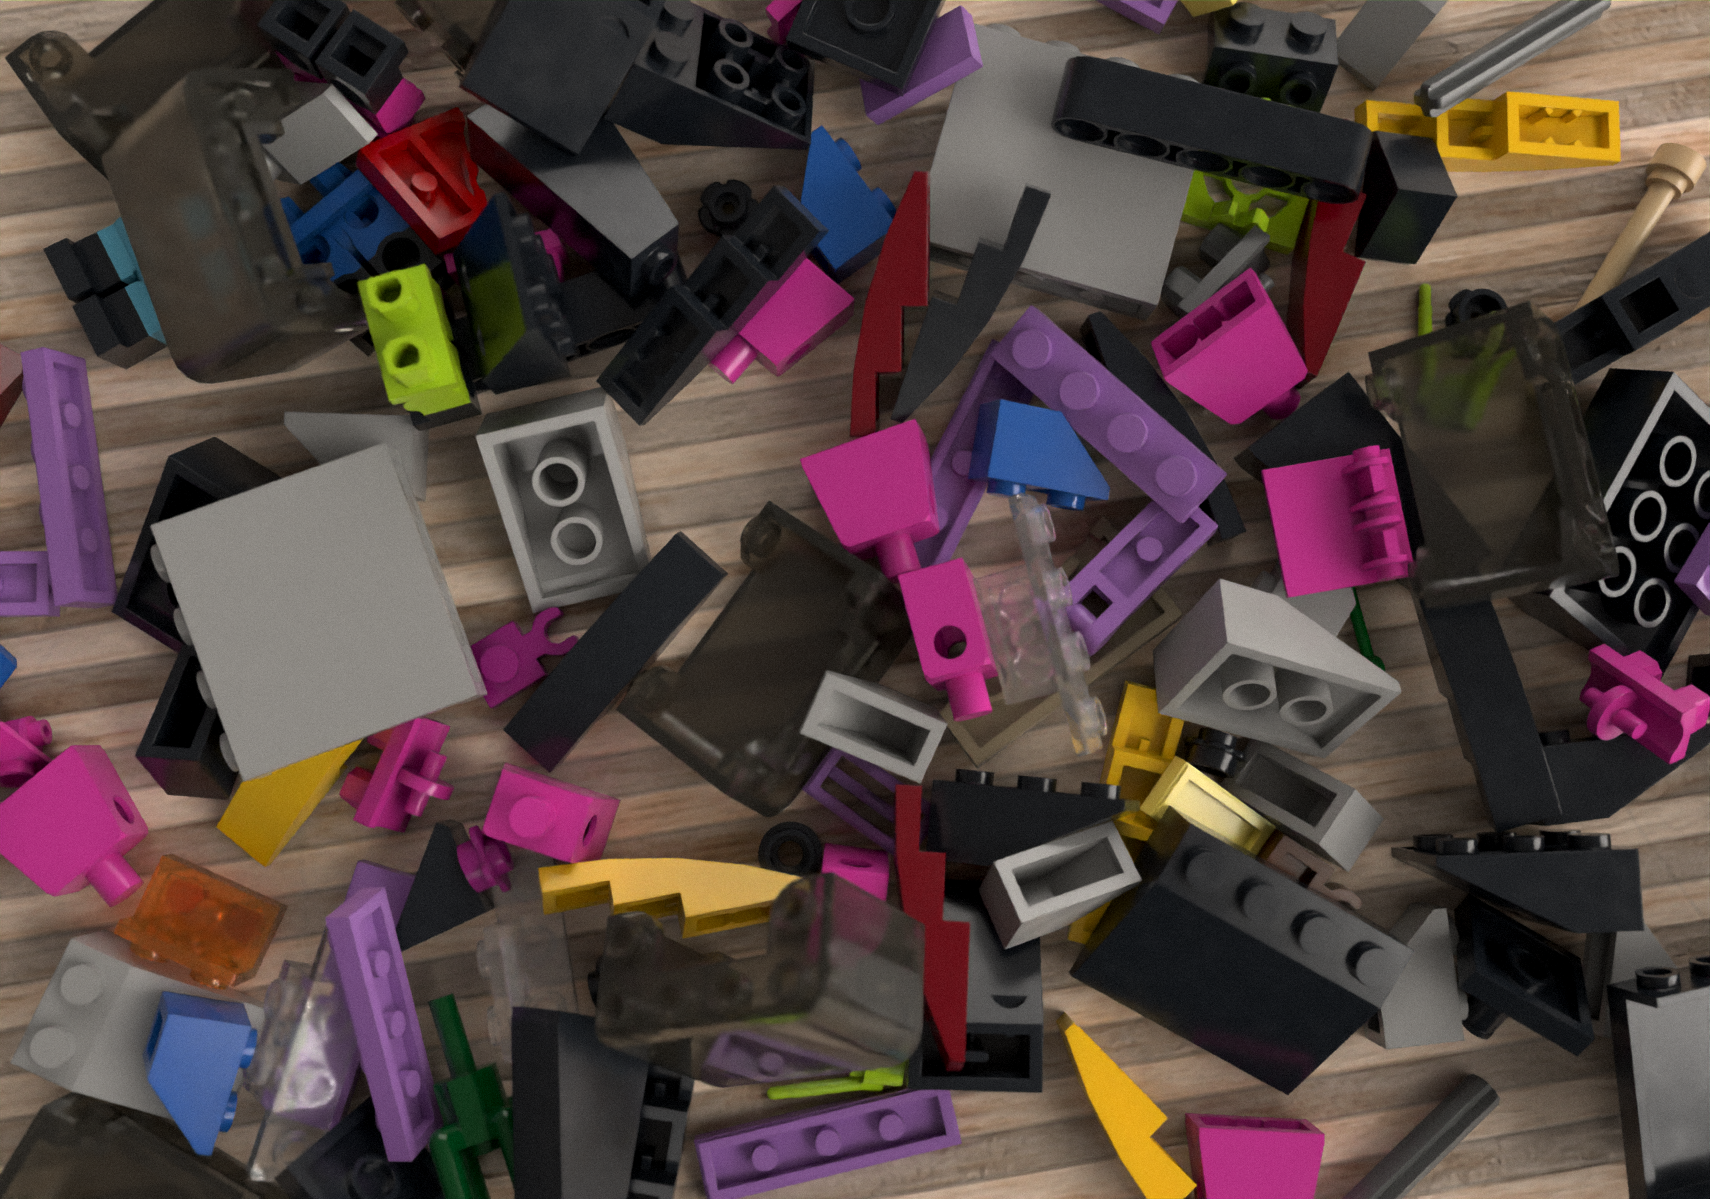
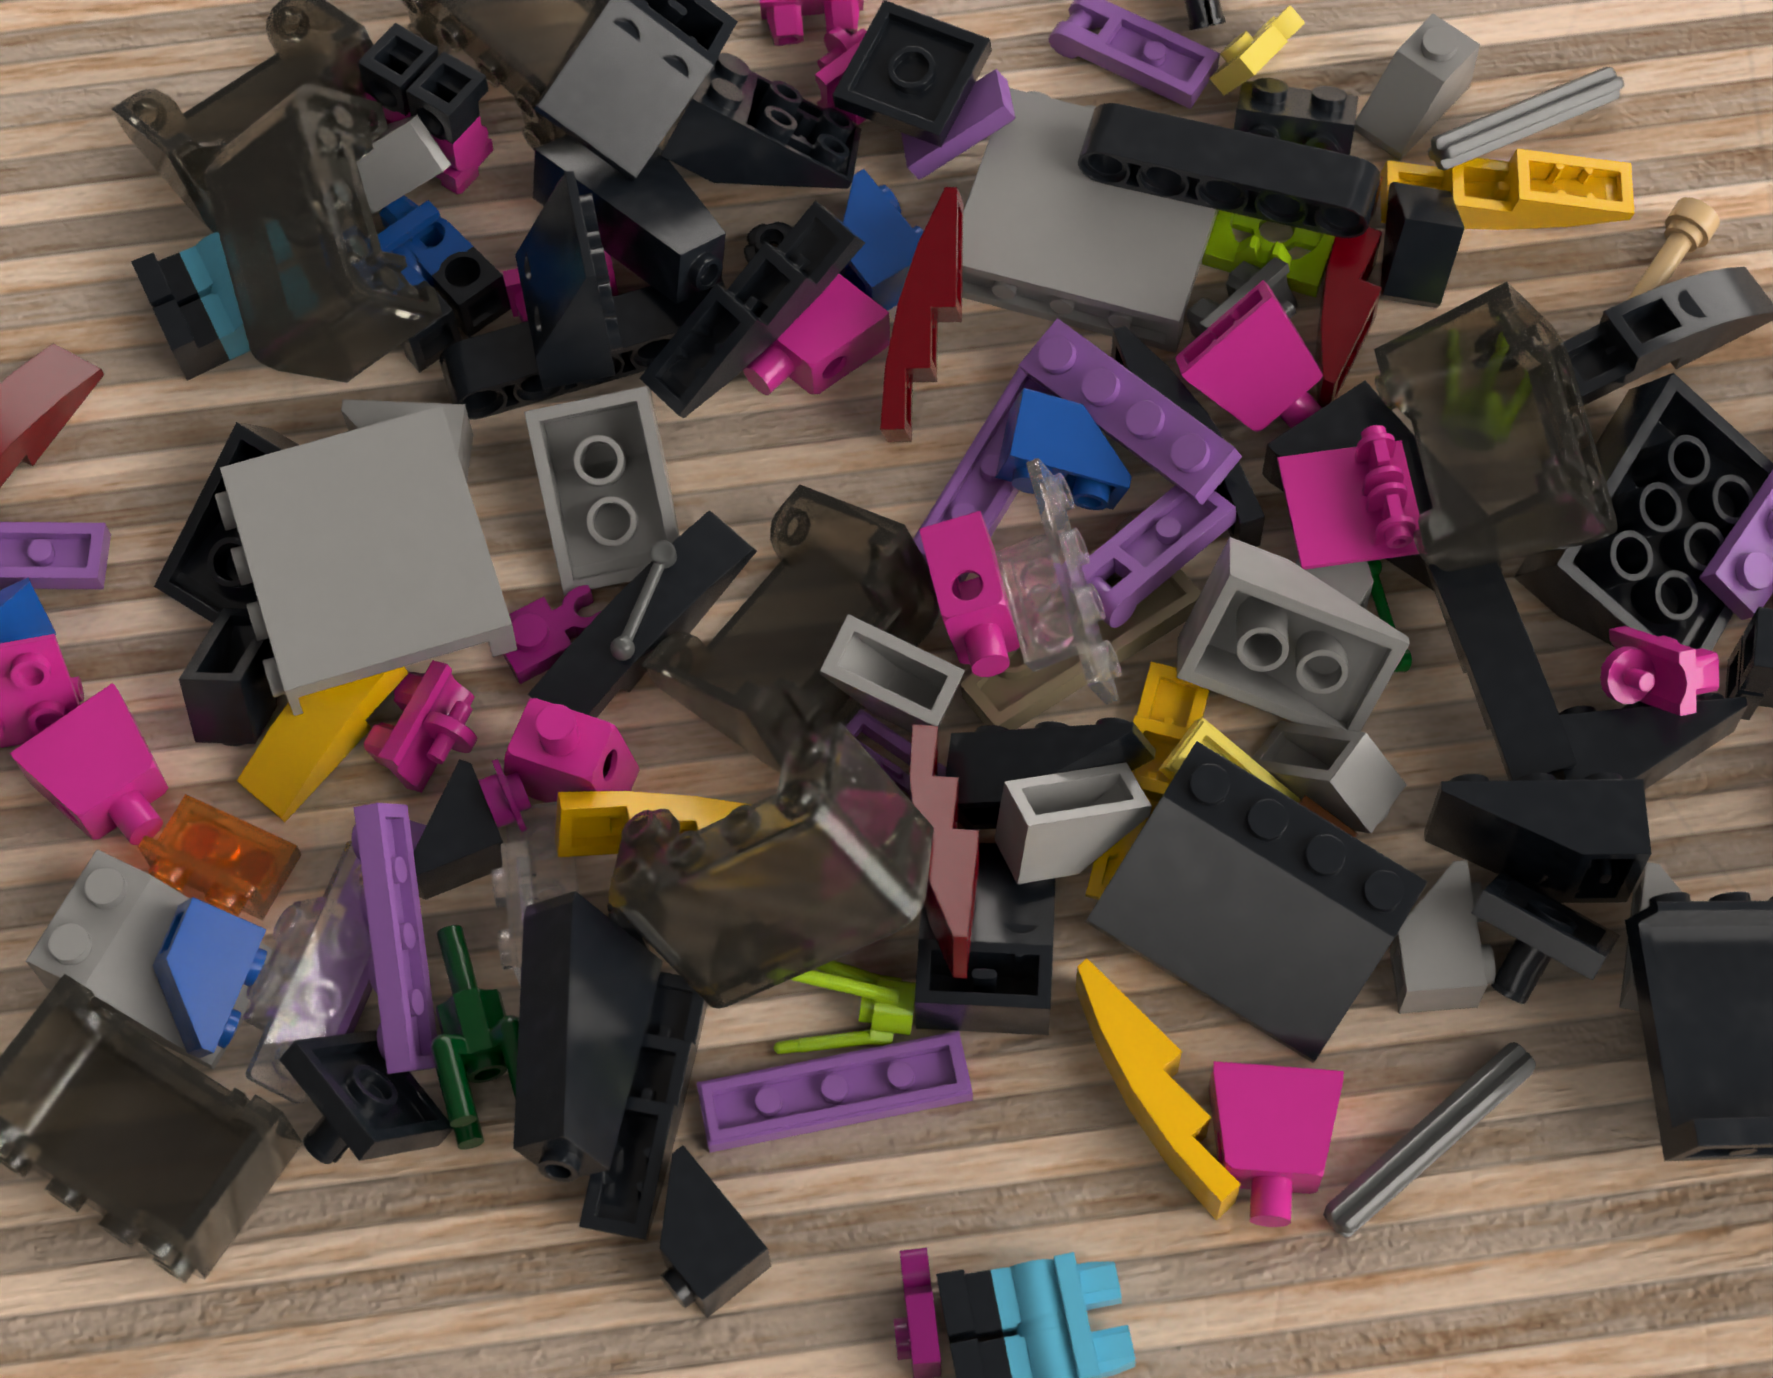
camera: 15 degrees right, 20 degrees down
medium lavender plate [20,347,118,609] -> none
red wing [356,107,487,255] -> none
lime hips [357,264,482,431] -> none
dark pink torso [800,419,939,585] -> none
black slope [890,183,1052,423] -> none
black plate [1183,728,1246,779] -> none
none -> dark grey hinge [610,540,677,661]

